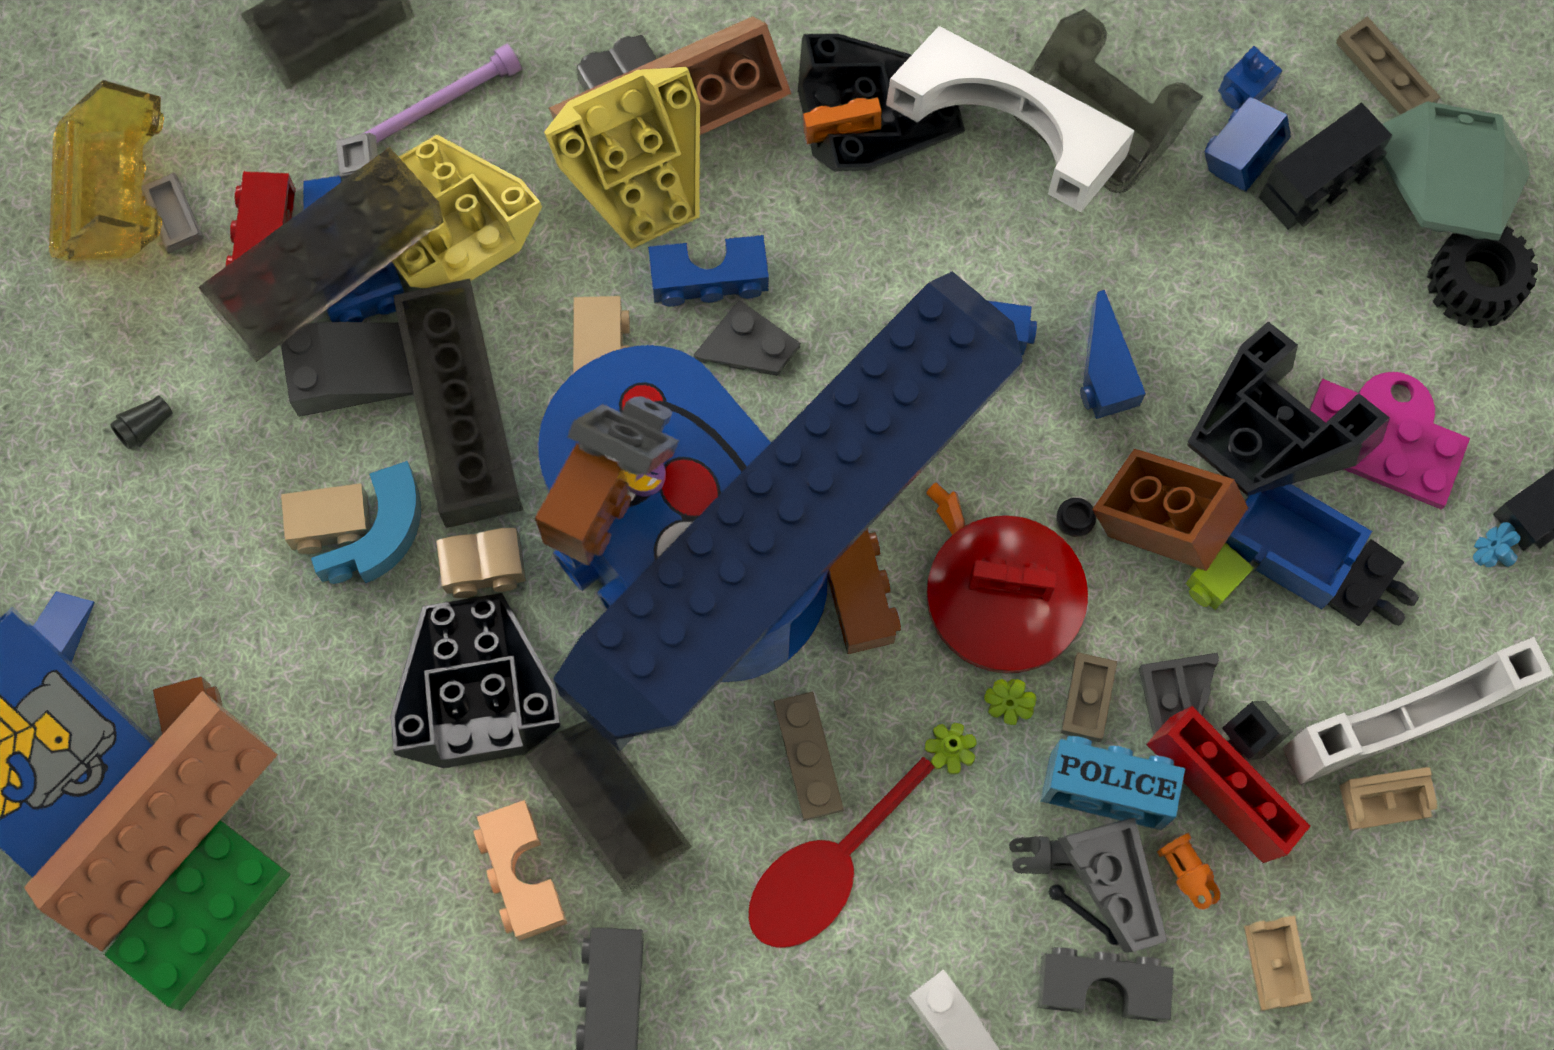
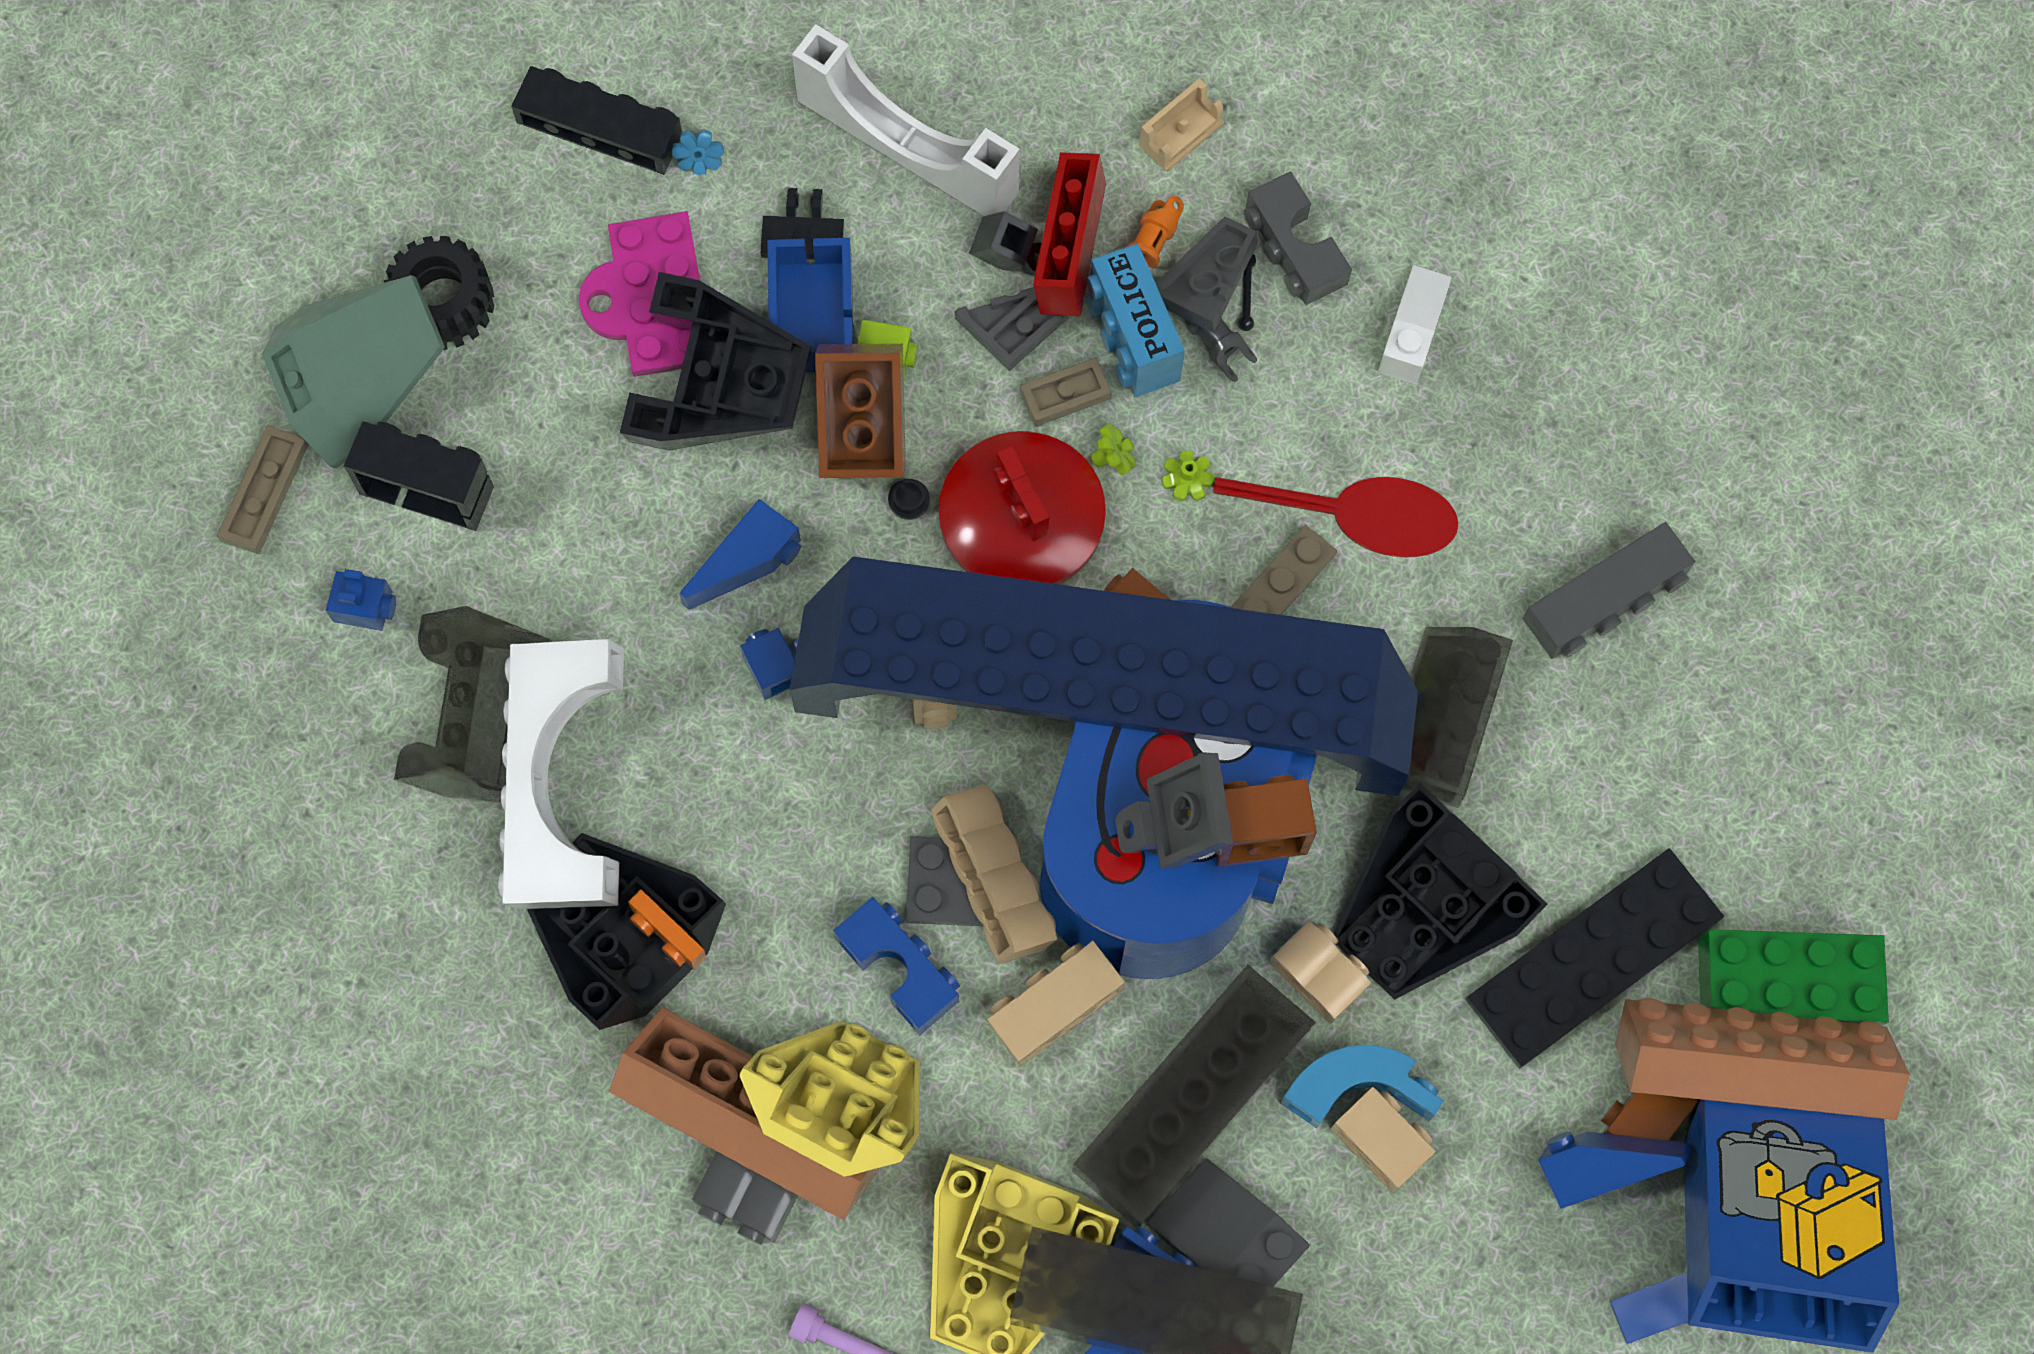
camera: 125 degrees left, 0 degrees up
light nougat arch [474,800,567,941] -> none
brick [1204,97,1291,192] -> none
tan hinge [1340,767,1437,830] -> none
none -> tan brick [931,785,1057,964]
none -> black plate [1465,848,1724,1069]
none -> blue slope [1538,1132,1692,1209]

